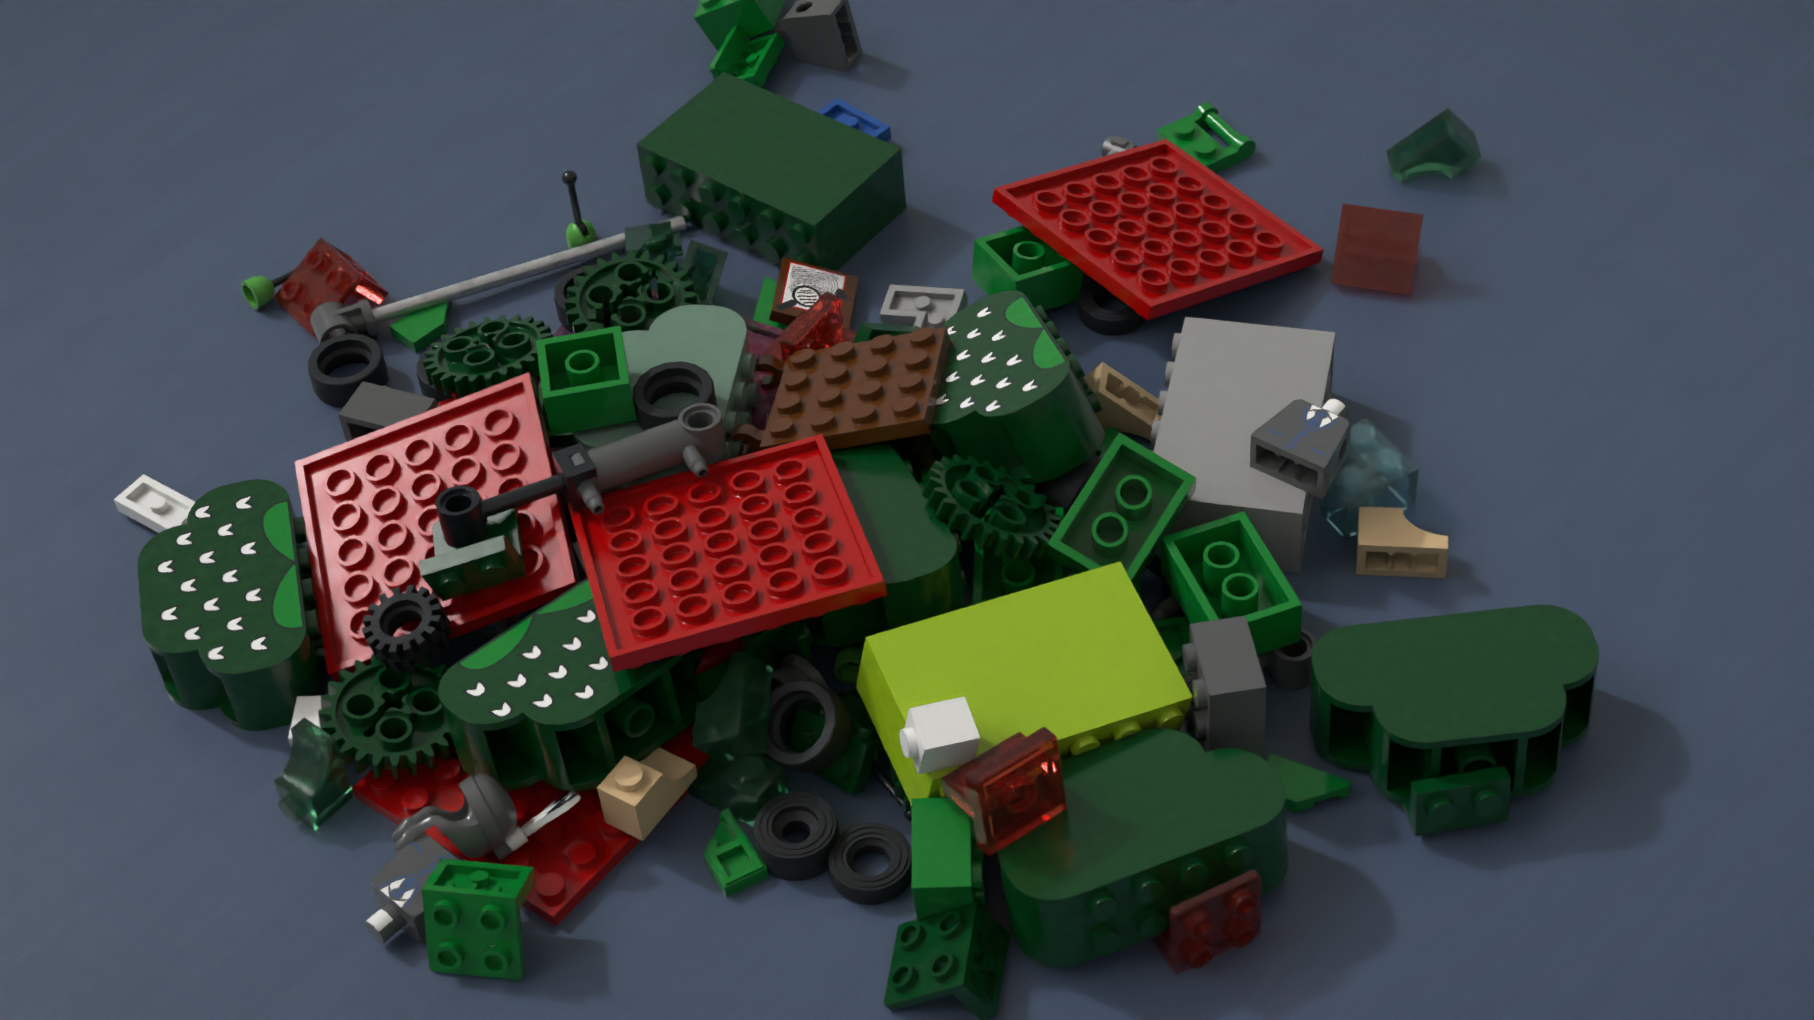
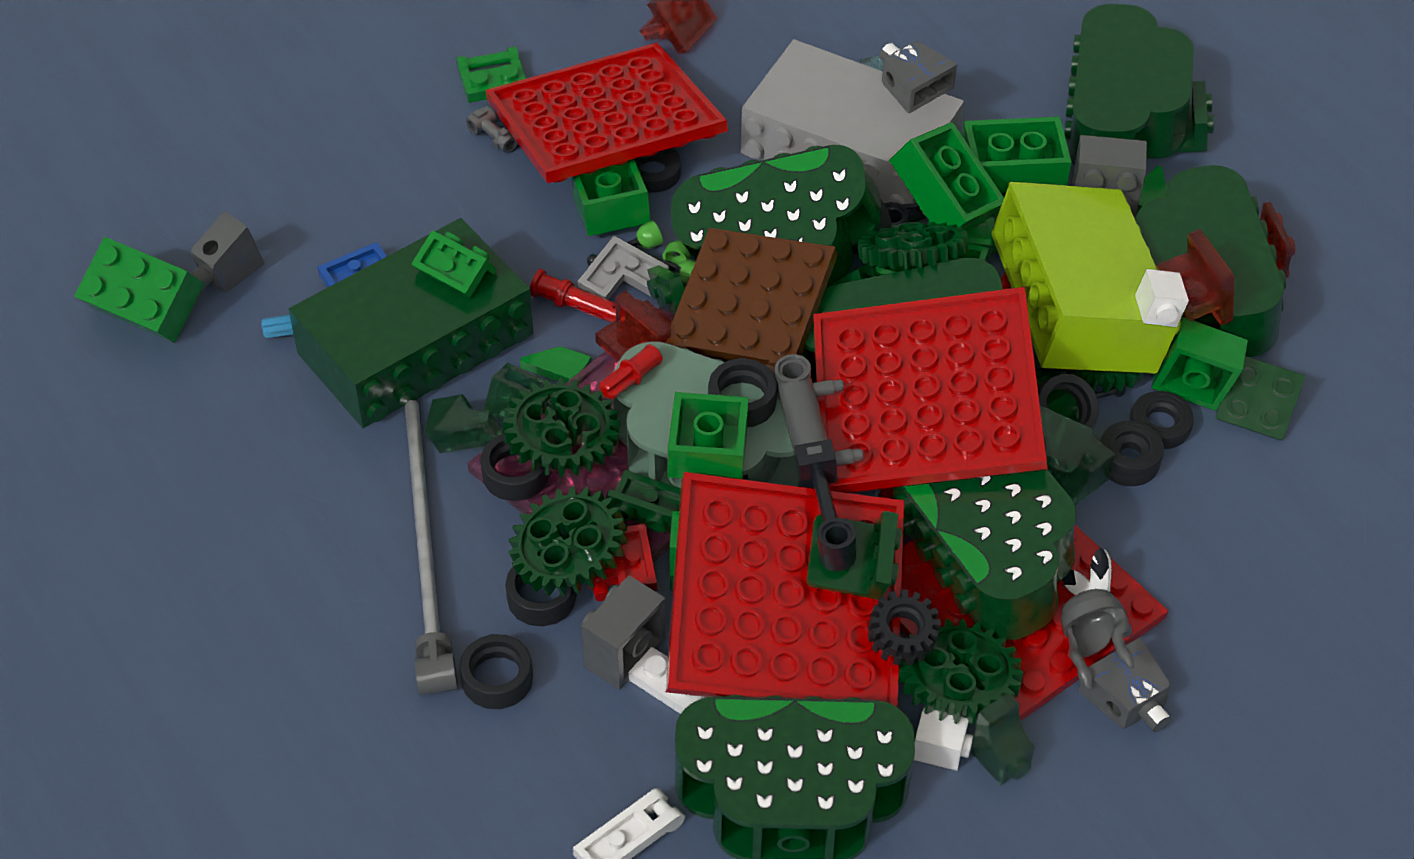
camera: 80 degrees left, 5 degrees up
bright green hinge [241,253,329,309] -> none
clear red bracket [275,237,389,337] -> none
green tile [389,301,452,353] -> none
green bracket [421,858,534,980] -> none
hinge [562,170,598,249] -> none
tan arch [597,748,697,841] -> none
green tile [704,808,768,897] -> none
green bracket [709,25,785,88] -> none
tile [769,257,859,340] -> none
tan arch [1356,506,1448,579] -> none
none -> green bracket [411,230,497,298]
none -> red pin [529,268,630,328]
none -> red axle [599,344,663,399]

